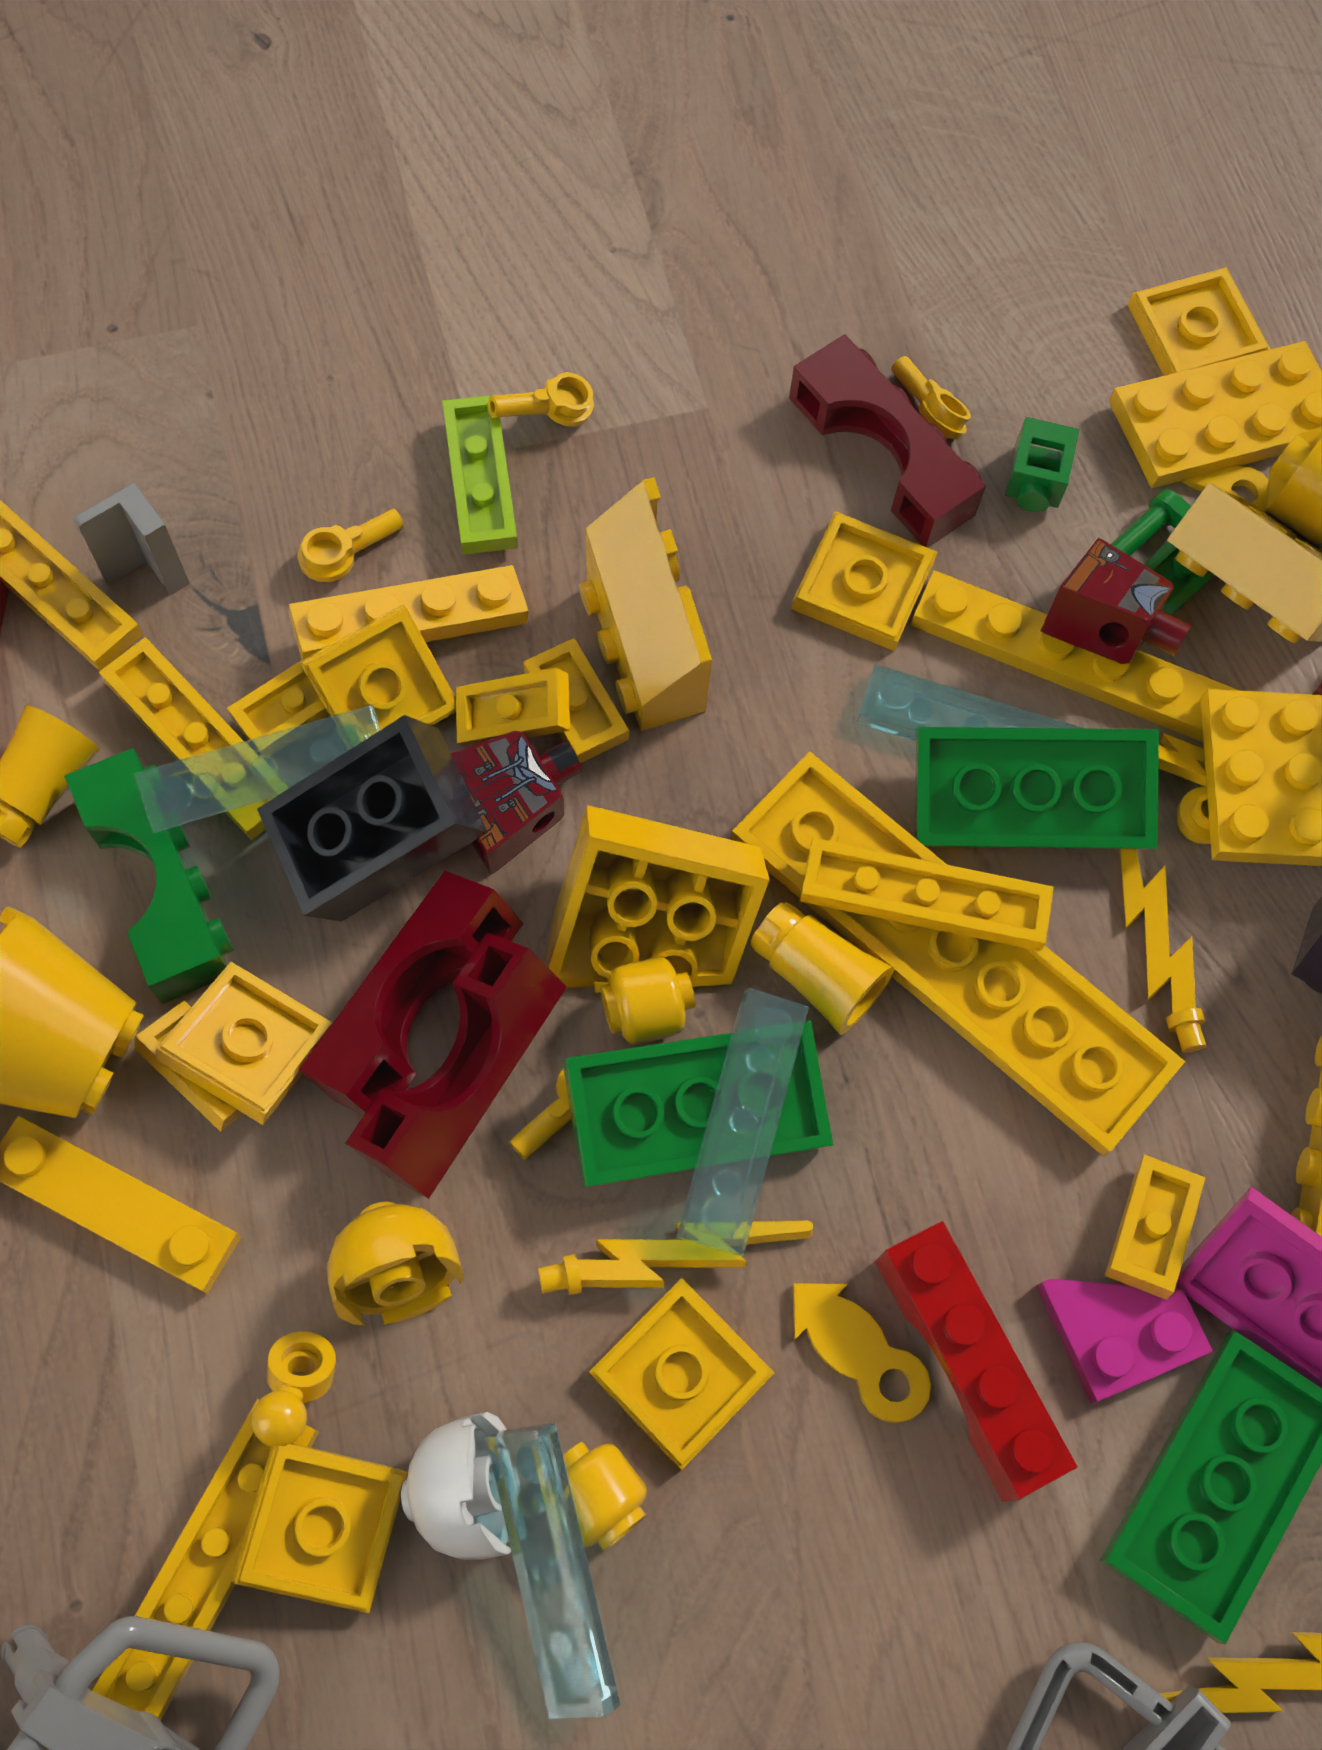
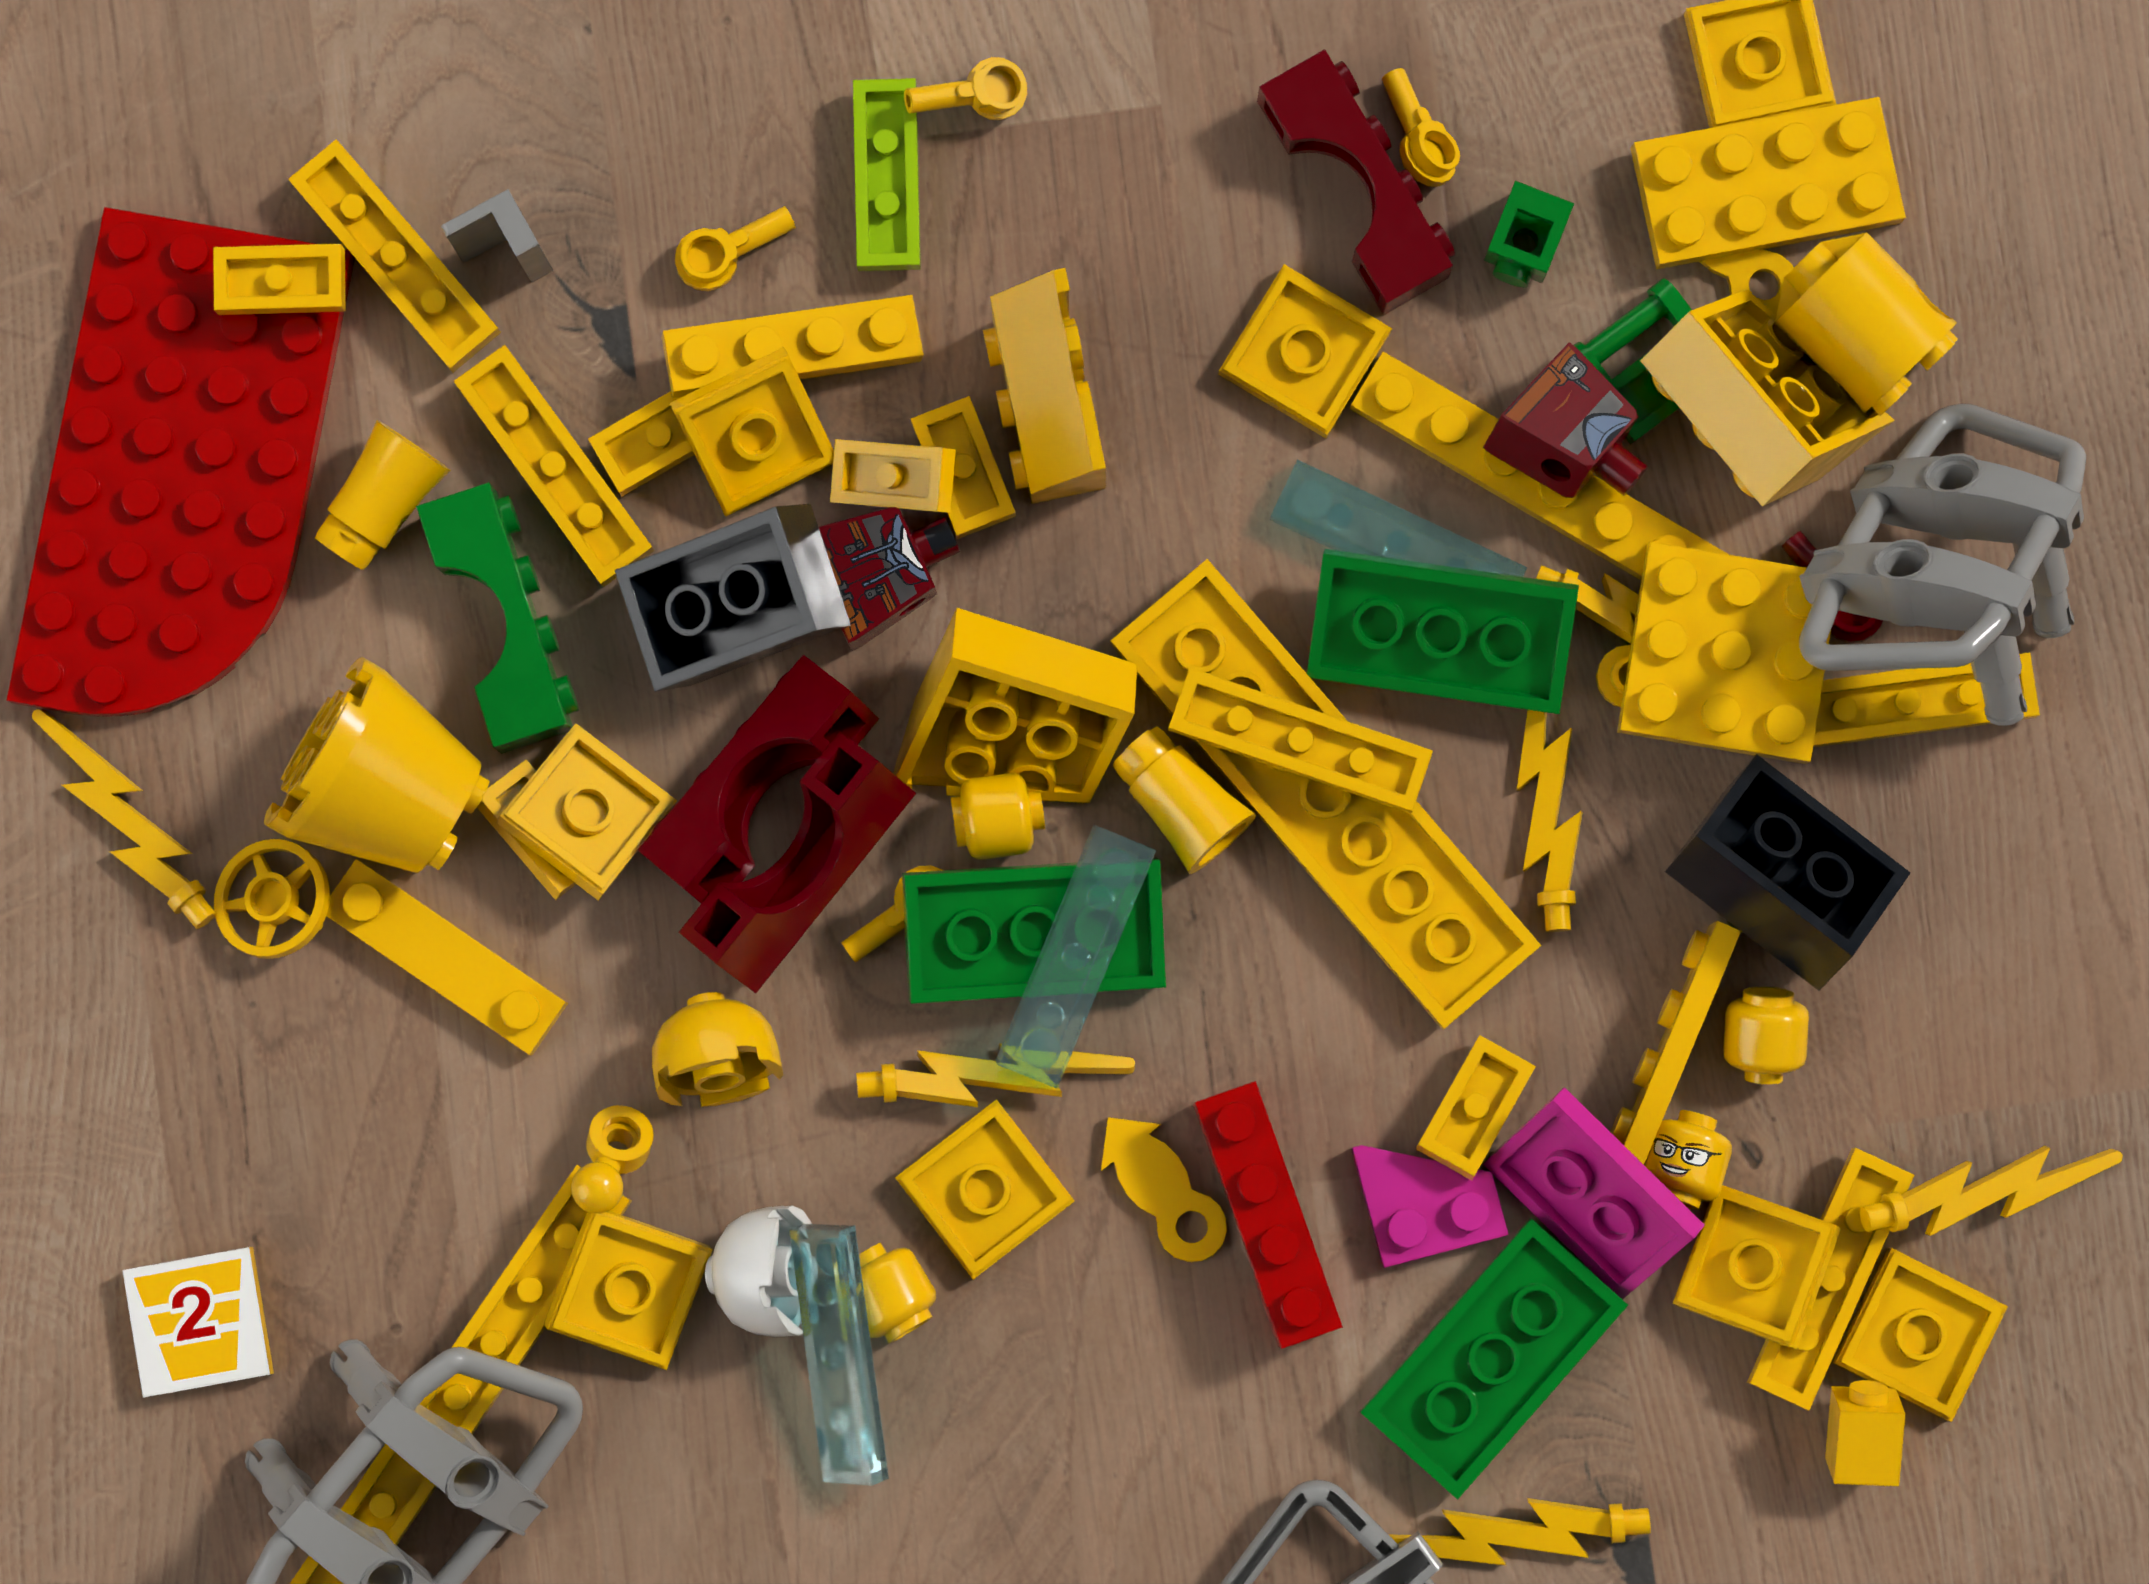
camera: 15 degrees right, 15 degrees up
clear light blue plate [133,704,380,833] -> none

